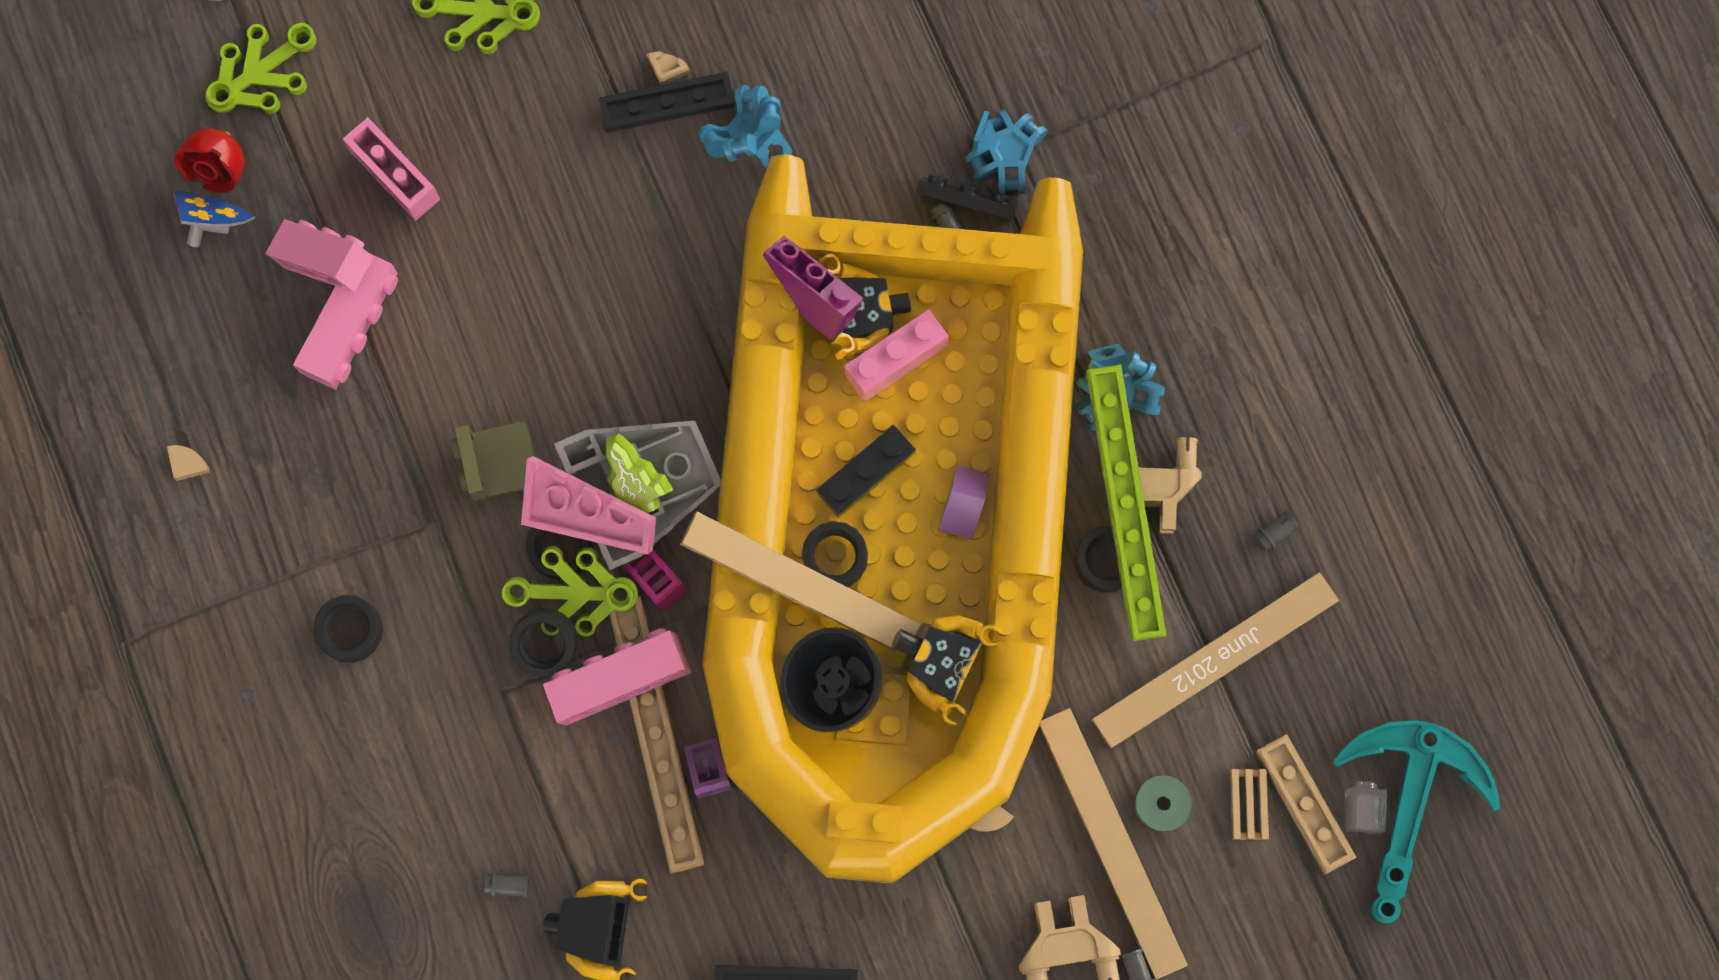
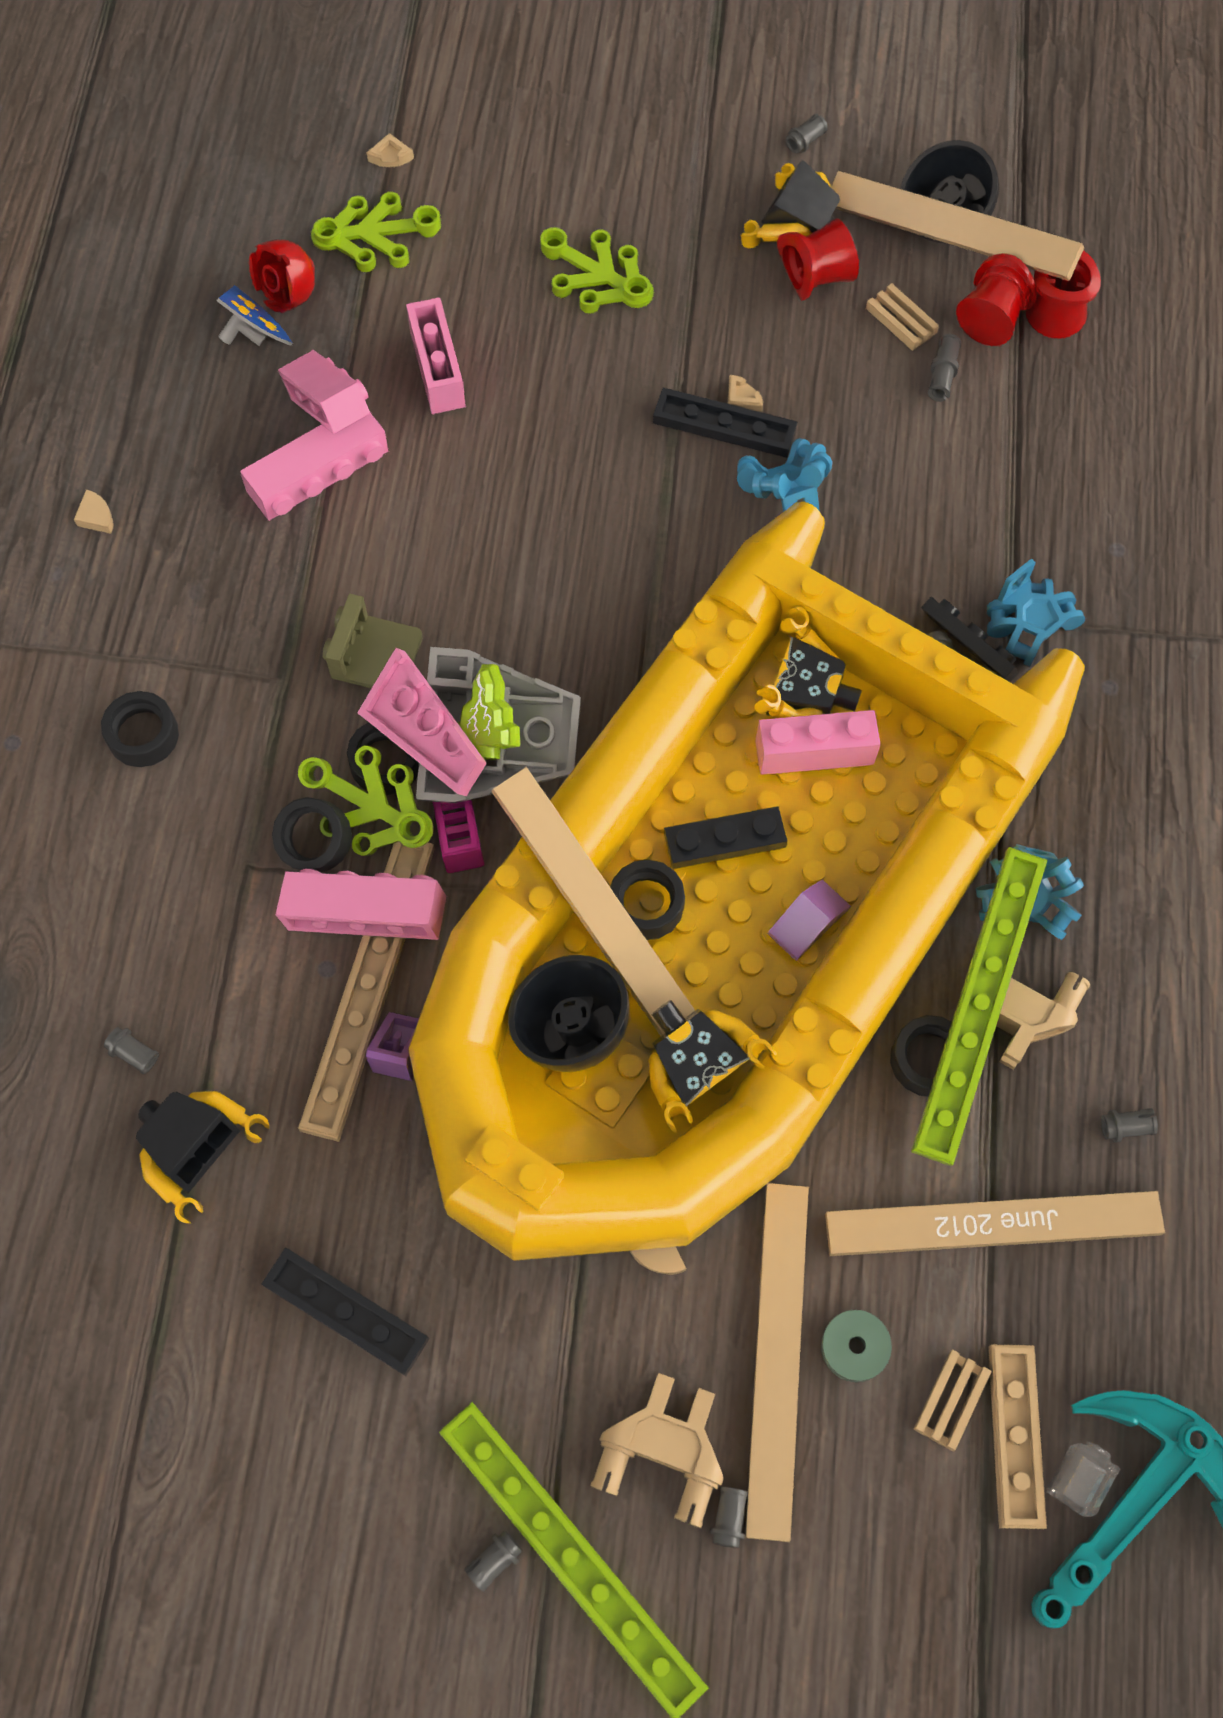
camera: 30 degrees right, 10 degrees down
magenta slope [763,235,863,341] -> none

